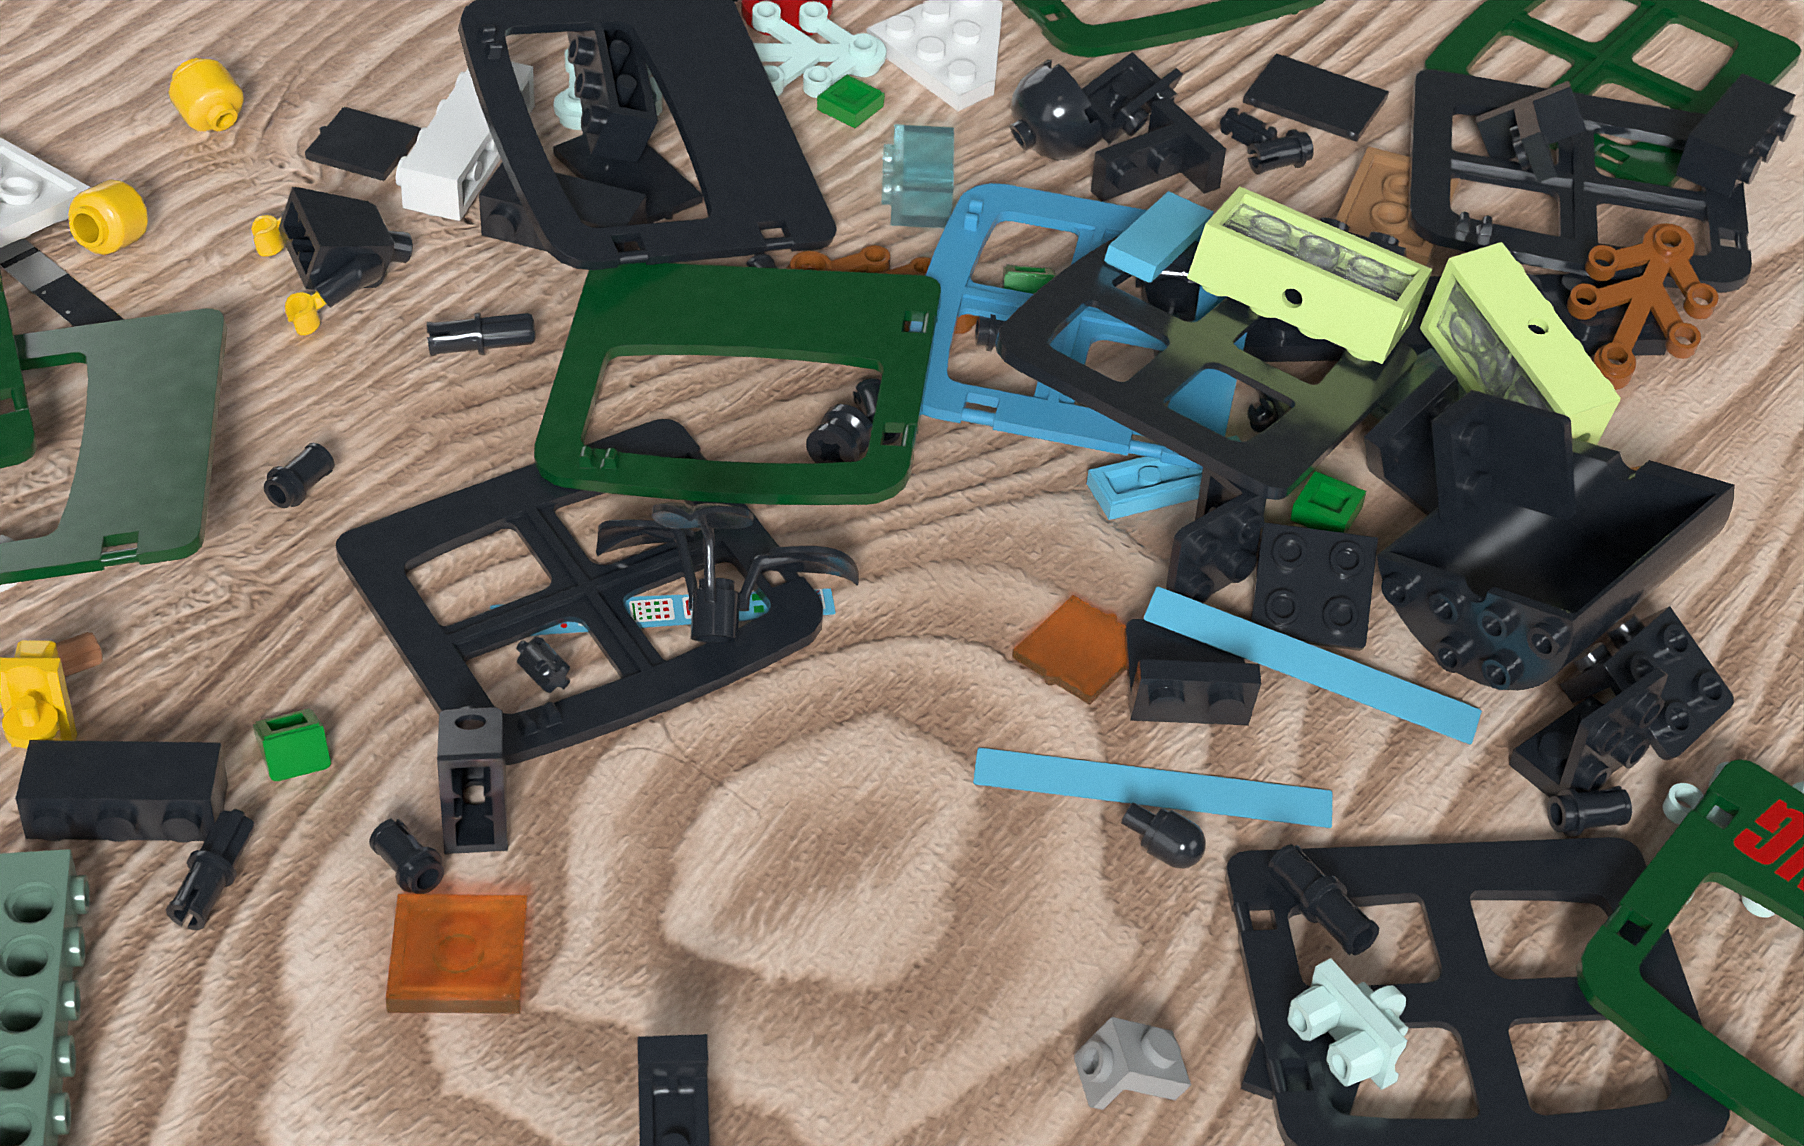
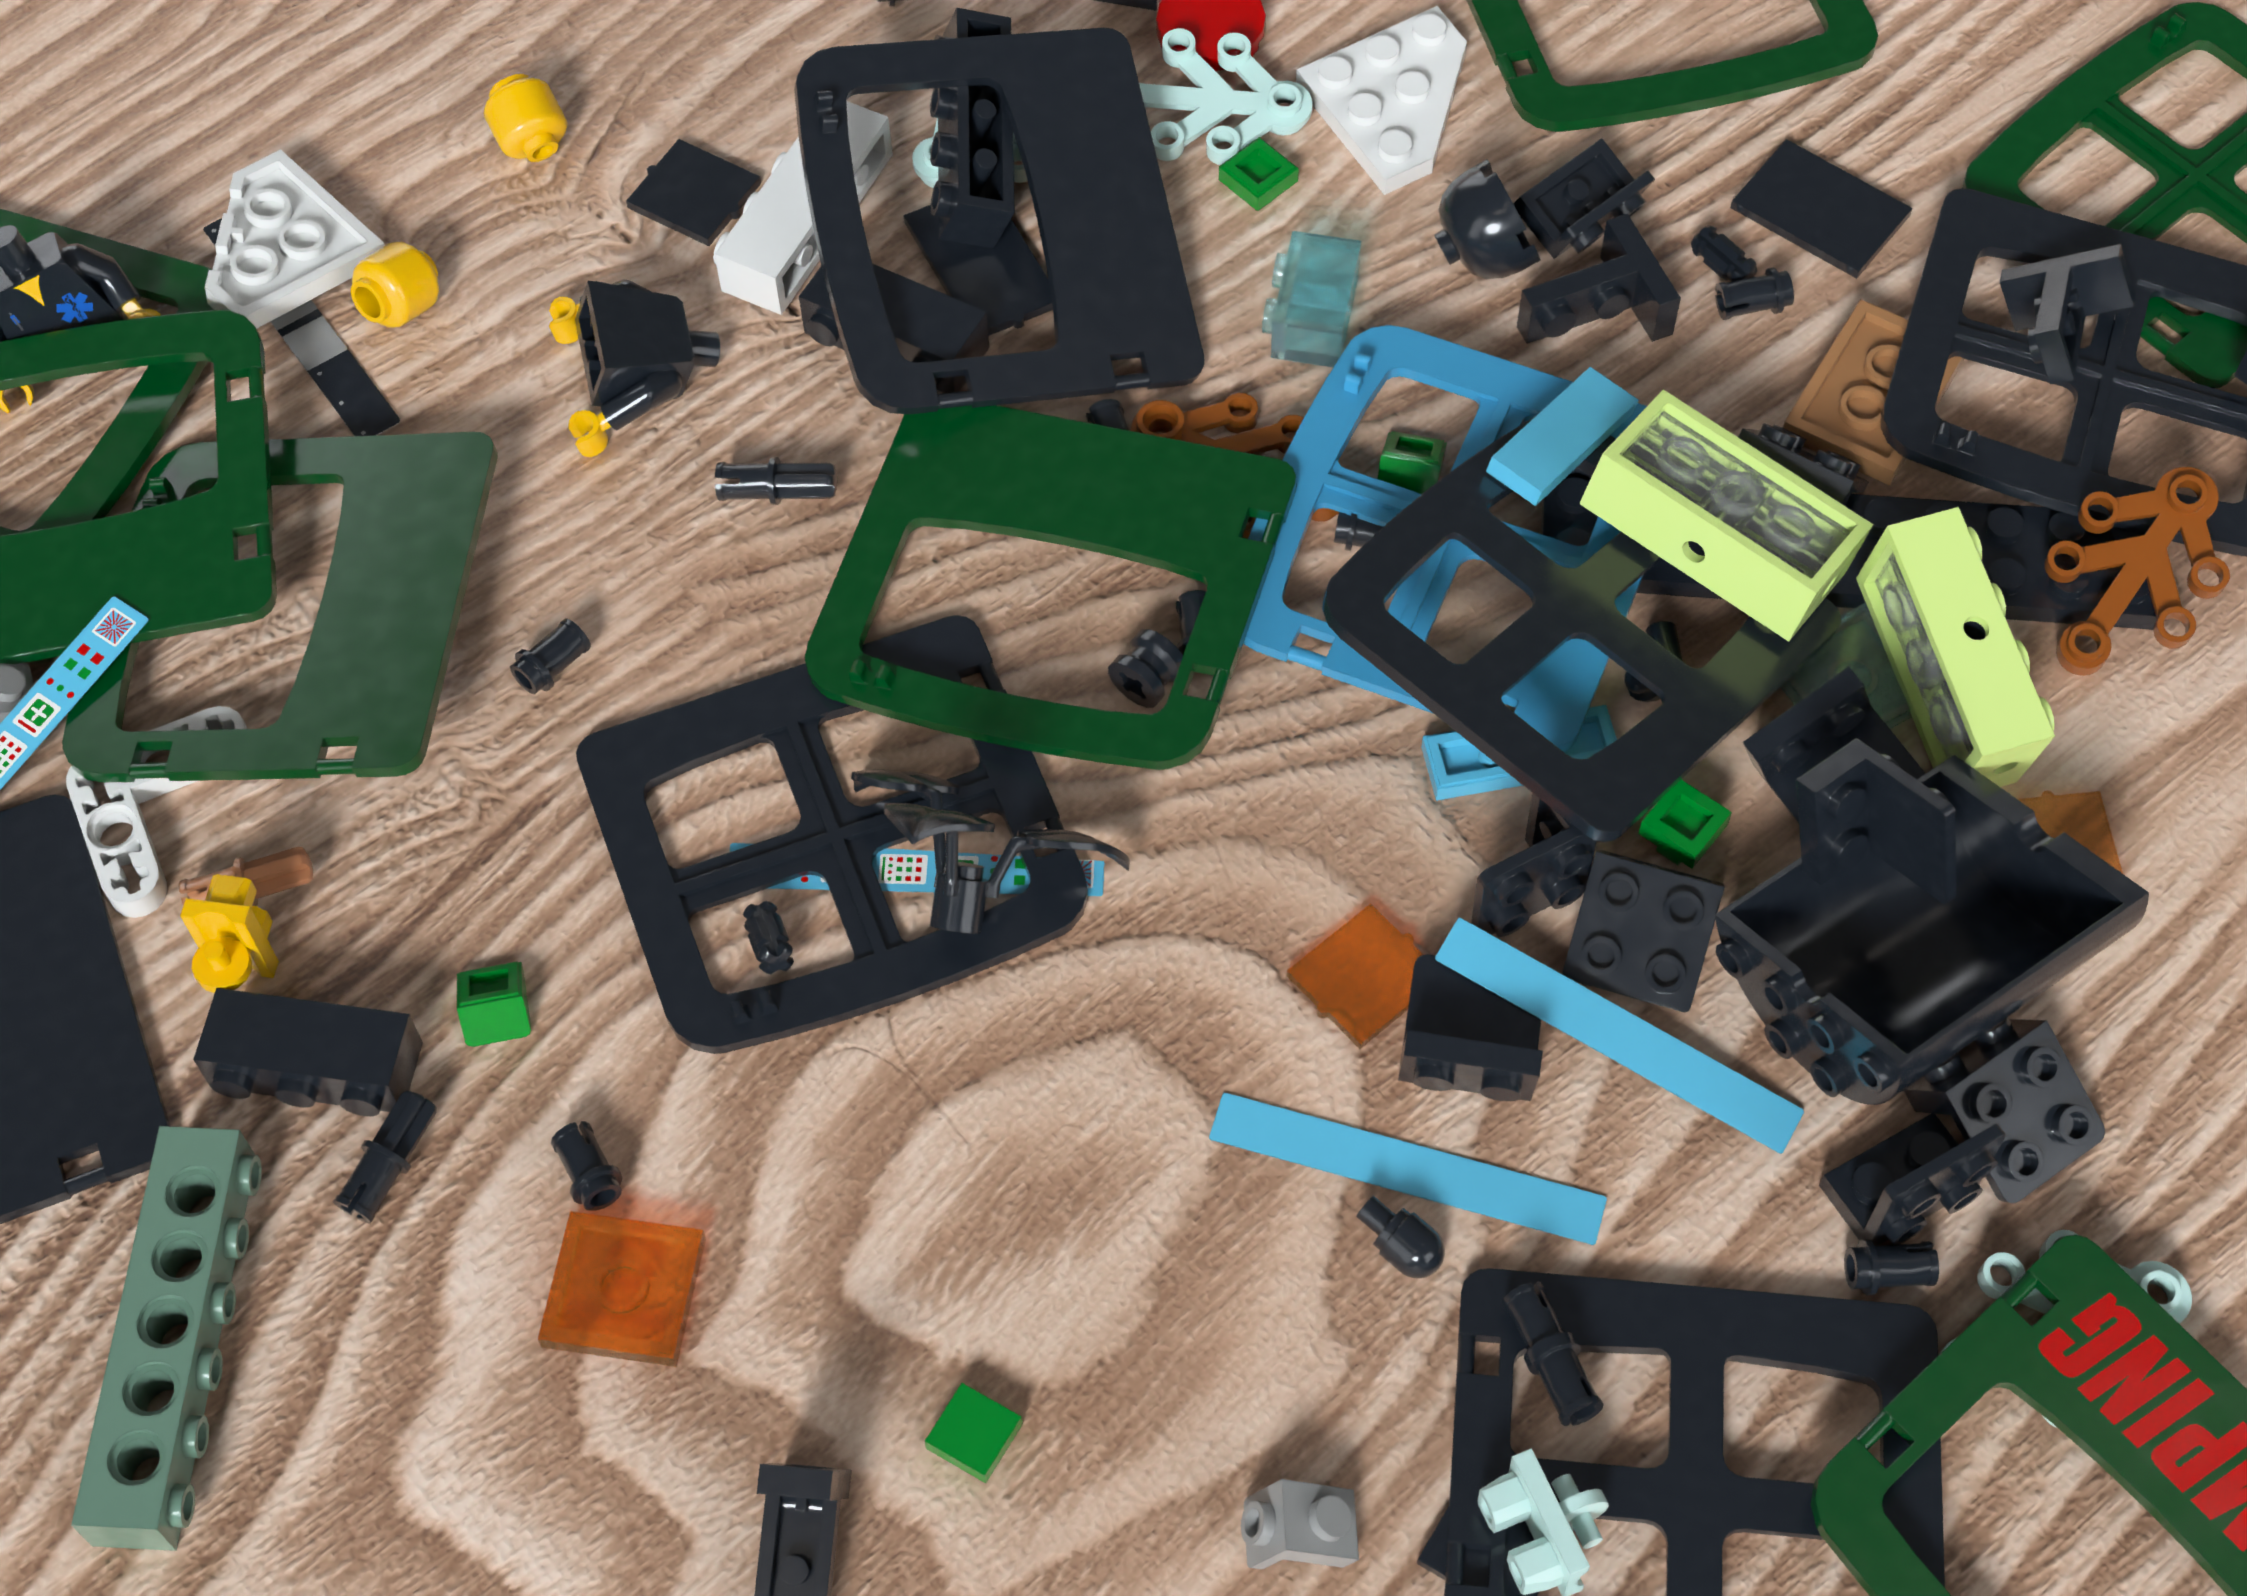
camera: 15 degrees right, 15 degrees up
black torso [437,705,508,854] -> none
none -> green tile [925,1383,1023,1483]

